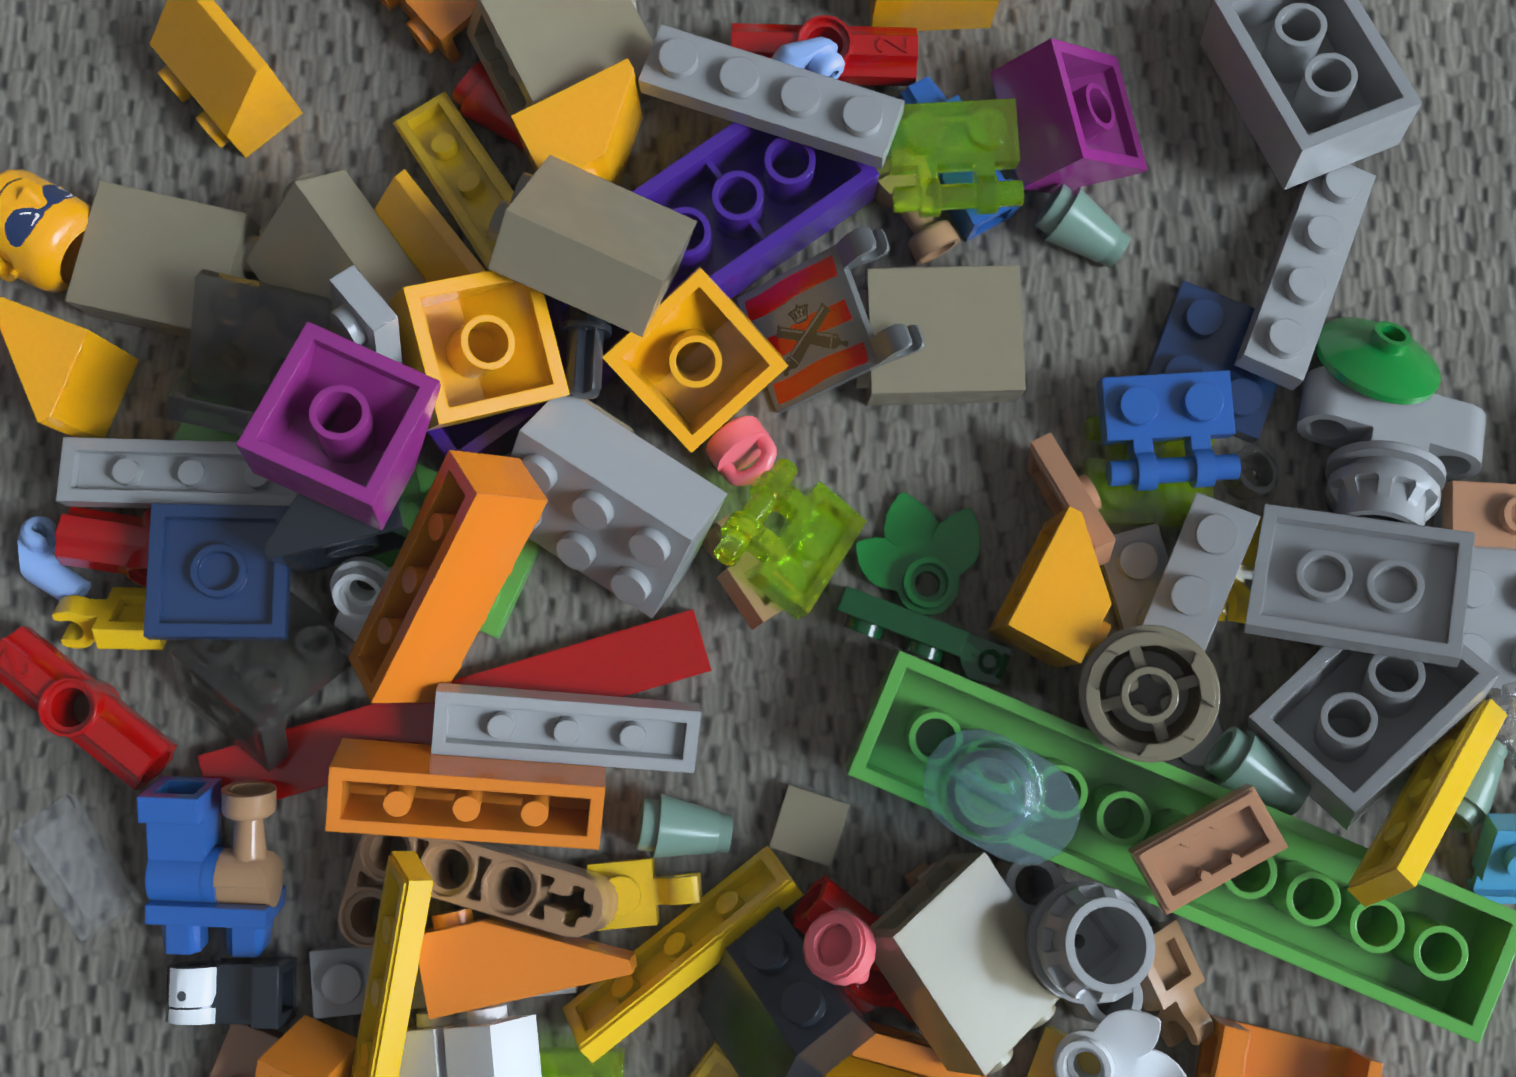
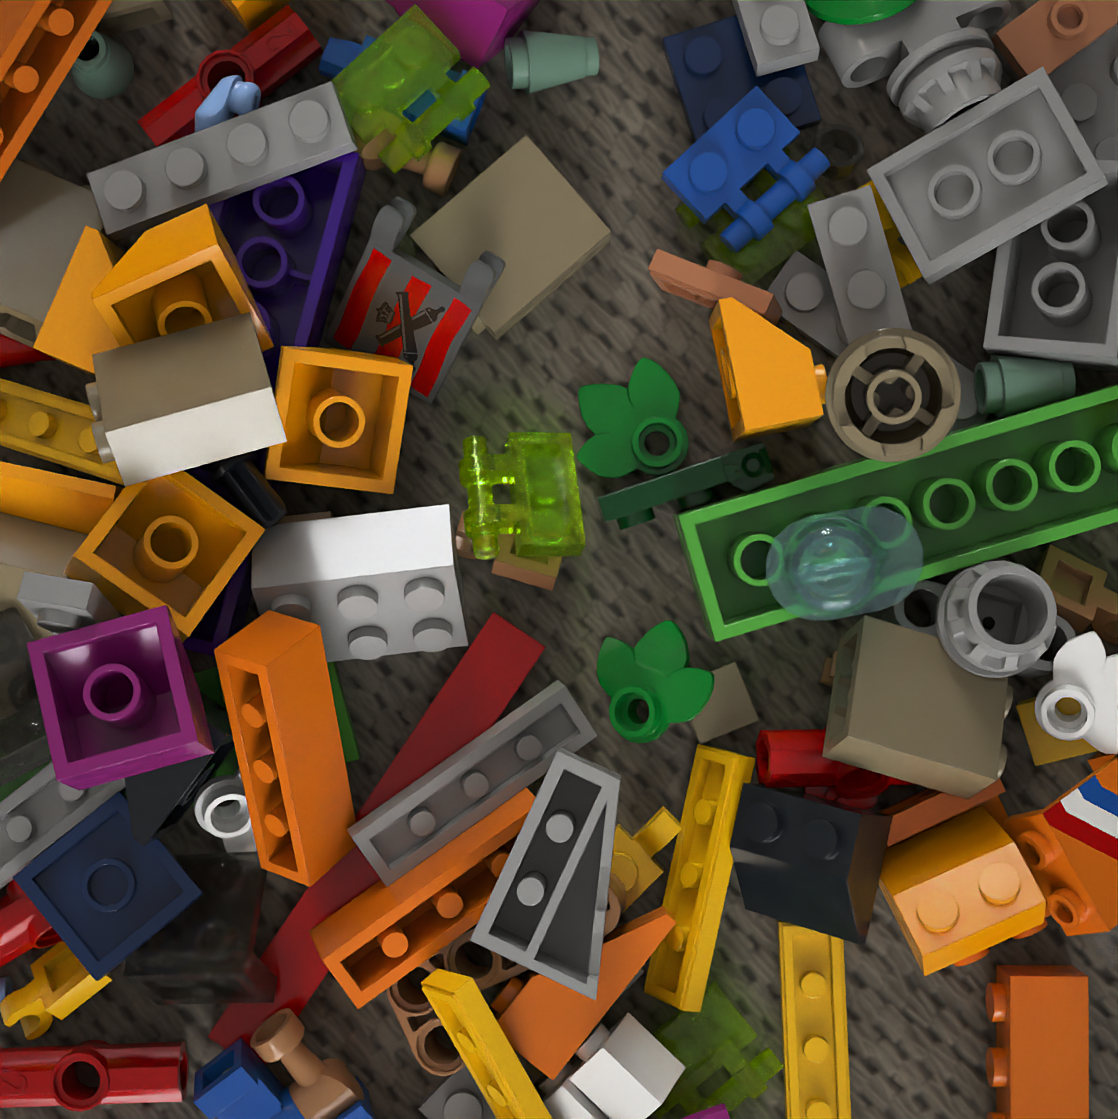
camera: 35 degrees left, 5 degrees up
sand green cone [635,793,733,858] -> none
coral tile [705,416,777,486] -> none
coral tile [803,910,876,986] -> none
nougat plate [1127,783,1288,915] -> none
none -> light orange slope [91,204,274,352]
none -> light grey wedge [470,748,621,1000]
none -> green plate [597,620,715,743]

